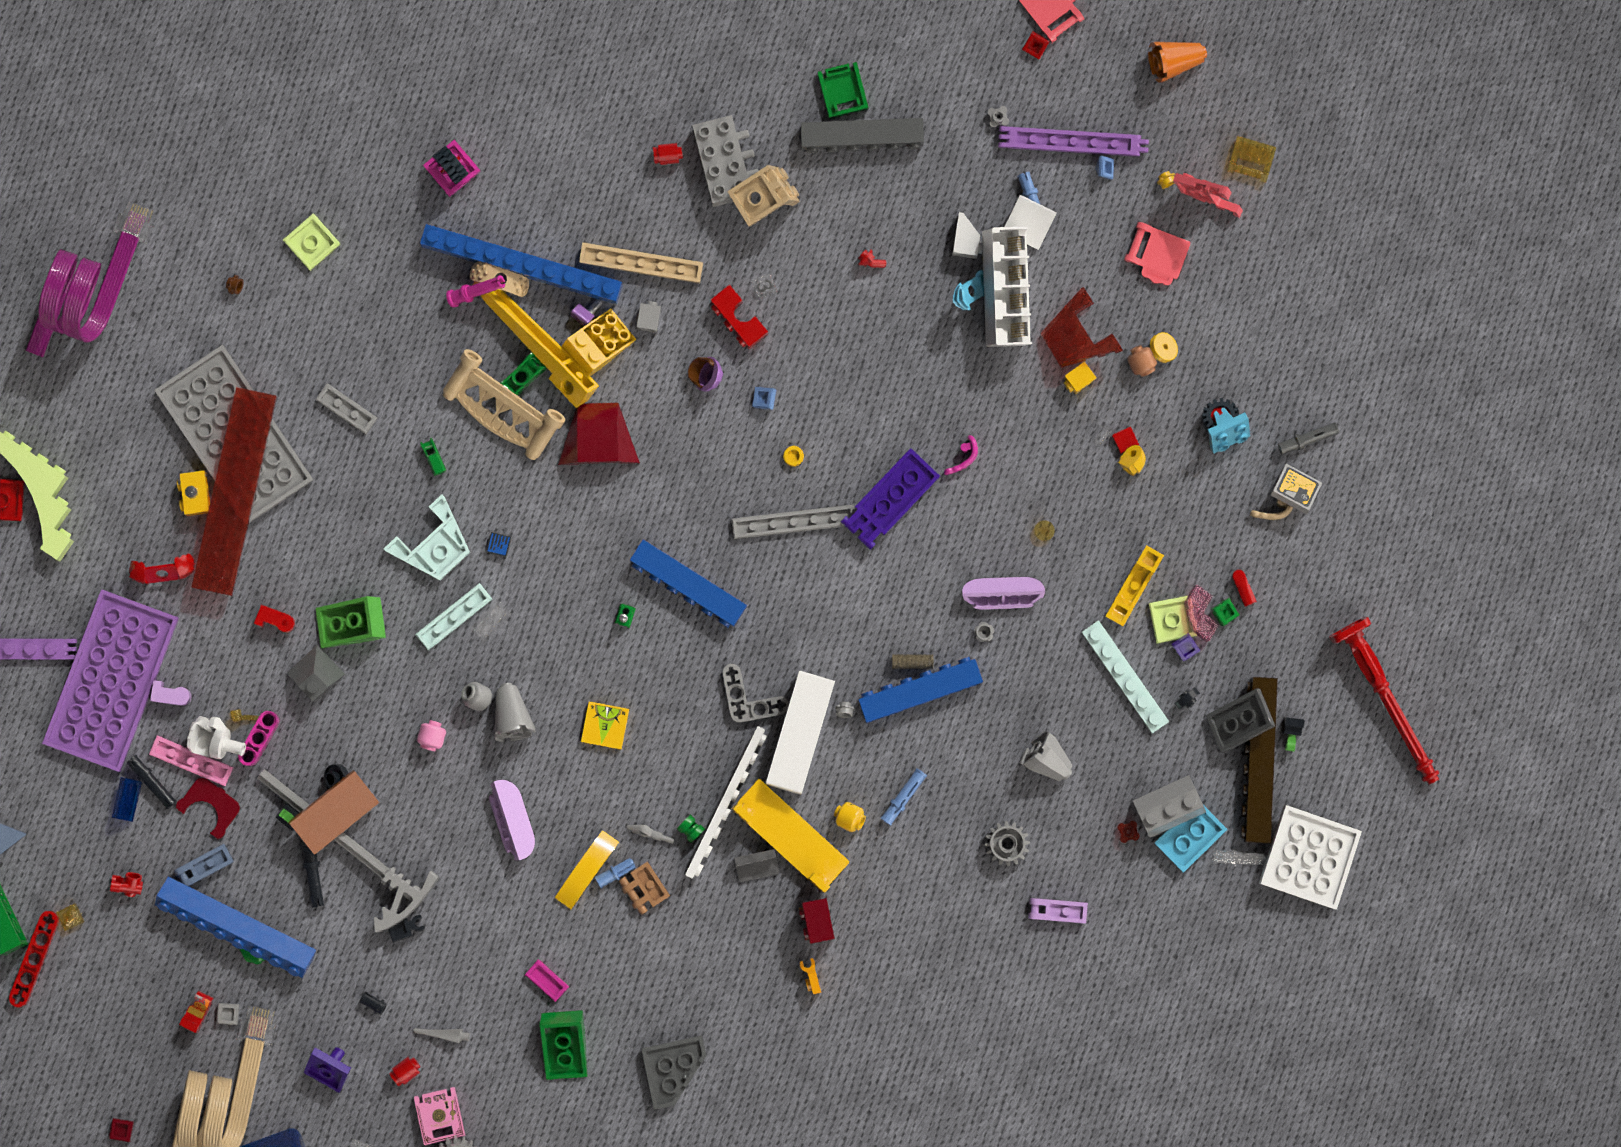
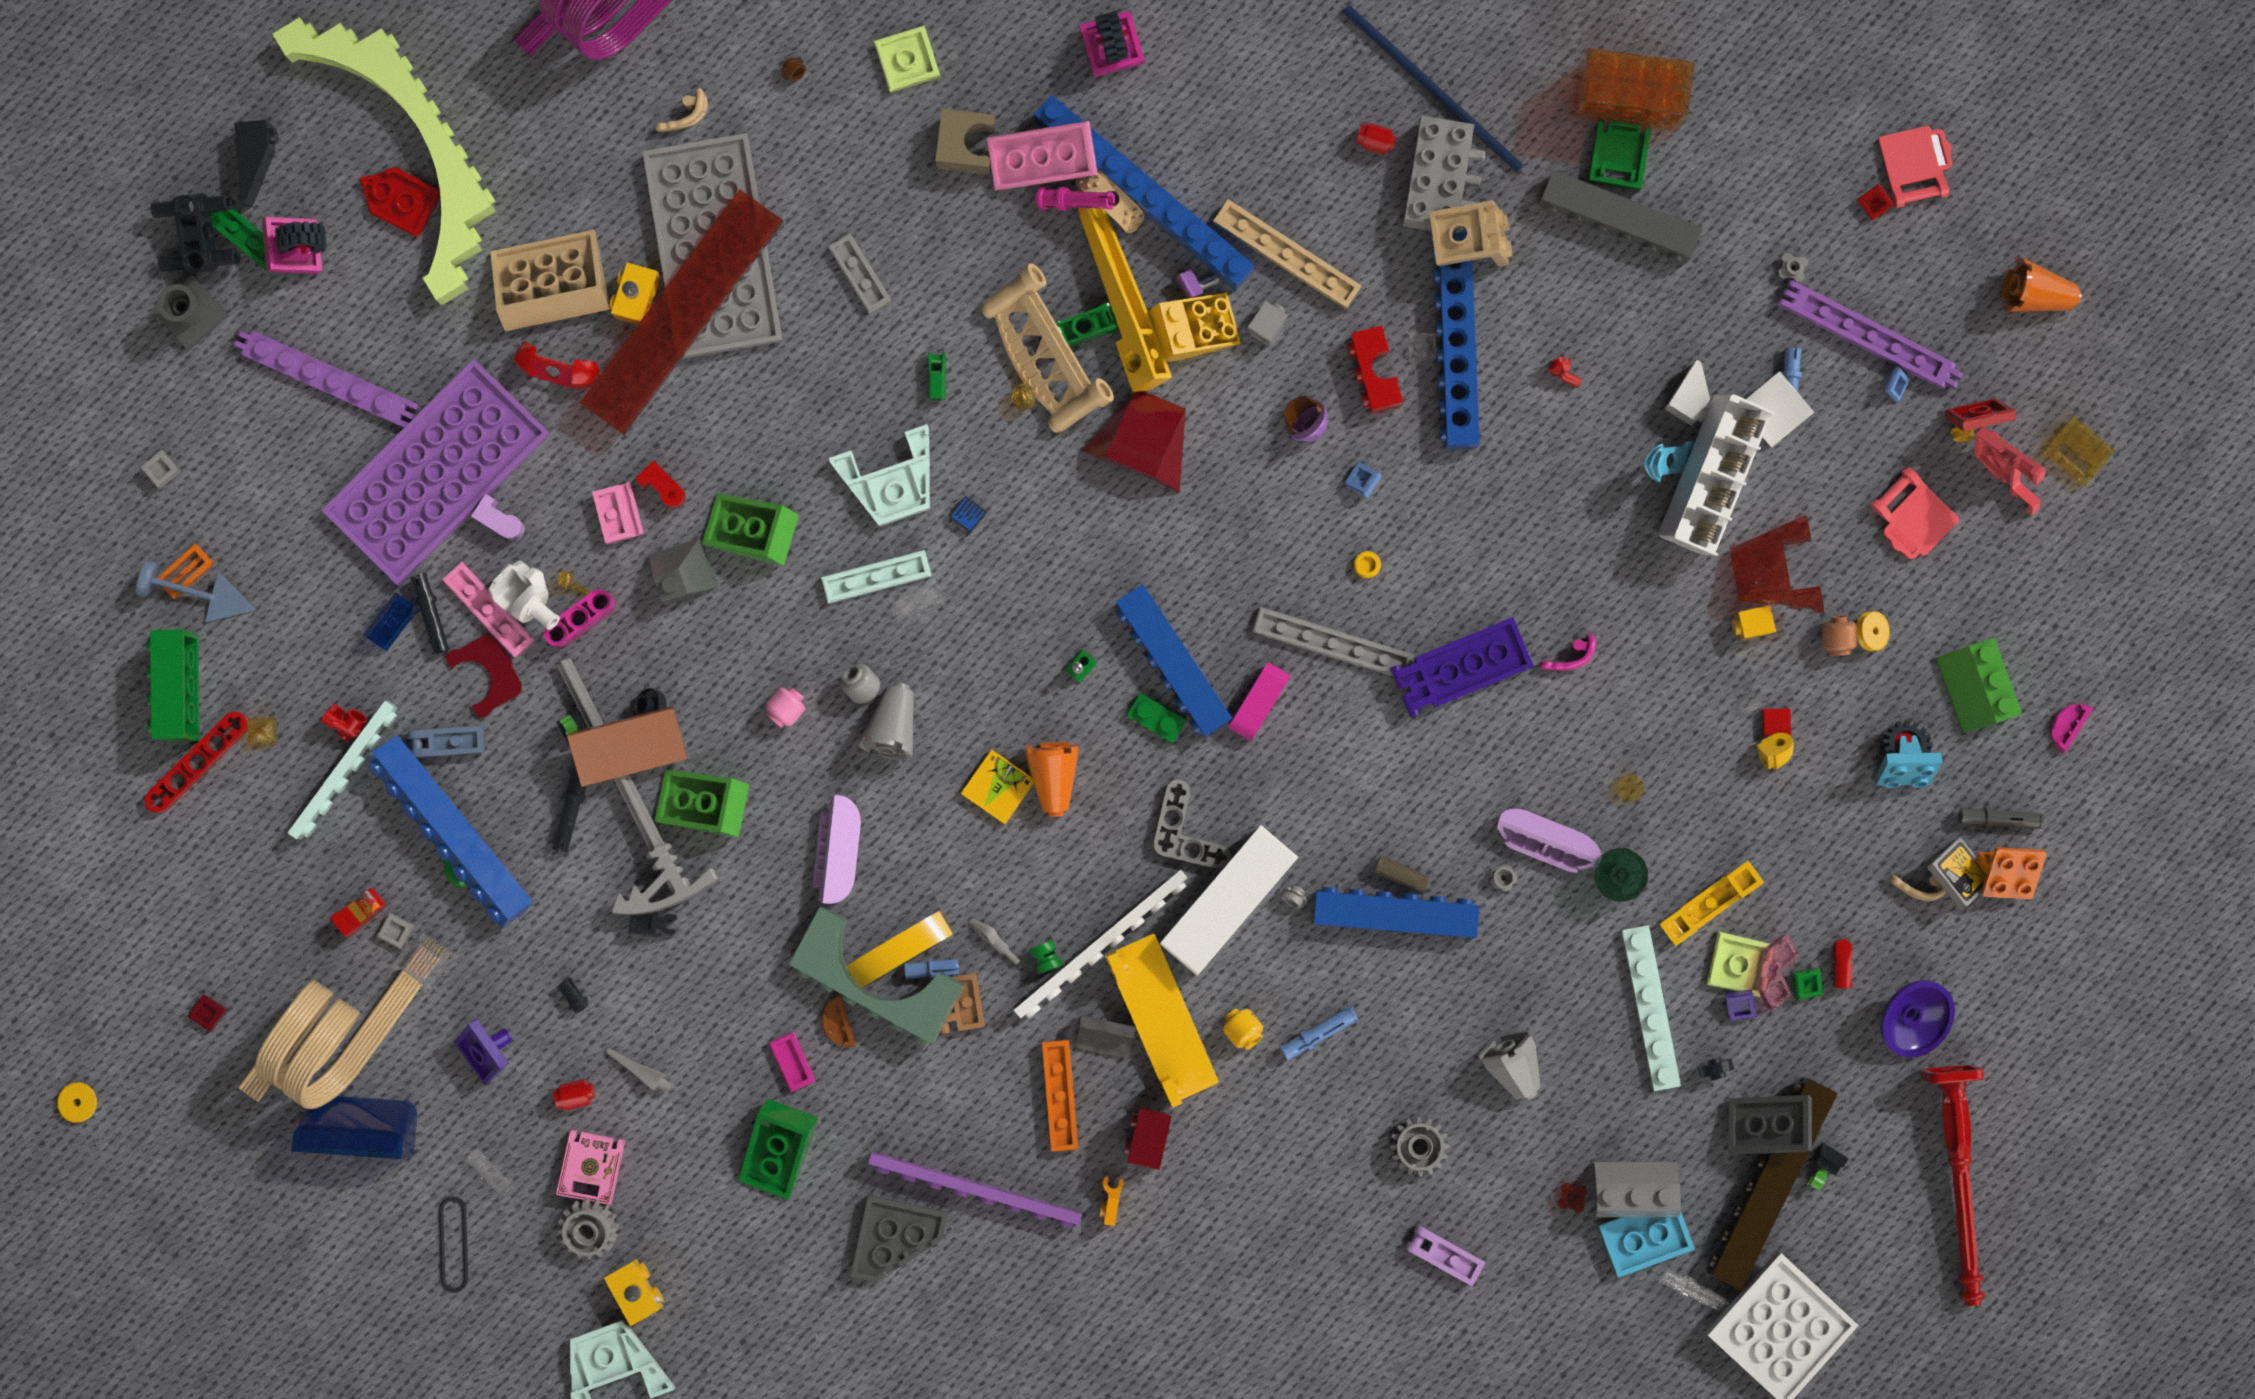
camera: 30 degrees right, 0 degrees up
none -> light aqua plate [288,701,398,839]
none -> tan slope [490,229,610,331]
none -> bright pink plate [592,482,644,545]
none -> tan piece [655,88,708,133]
none -> bright green slope [655,769,750,837]
none -> sand green arch [789,907,966,1045]
none -> dark orange tile [822,994,857,1047]
none -> medium lavender plate [868,1152,1082,1228]
none -> dark tan piece [935,109,996,175]
none -> bright pink tile [986,121,1098,191]
none -> clear yellow tile [1012,383,1035,411]
none -> orange cone [1025,742,1079,817]
none -> orange plate [1042,1040,1079,1152]
none -> green plate [1127,693,1187,744]
none -> dark pink beam [1228,662,1291,742]
none -> dark blue piece [1343,5,1524,173]
none -> blue brick [1432,233,1480,449]
none -> clear orange brick [1572,48,1695,131]
none -> clear green cylinder [1593,848,1648,902]
none -> dark purple dish [1880,980,1955,1057]
none -> bright green slope [1936,637,2022,734]
none -> red tile [1945,398,2016,431]
none -> orange bracket [1976,847,2047,899]
none -> dark pink tile [2050,704,2093,753]

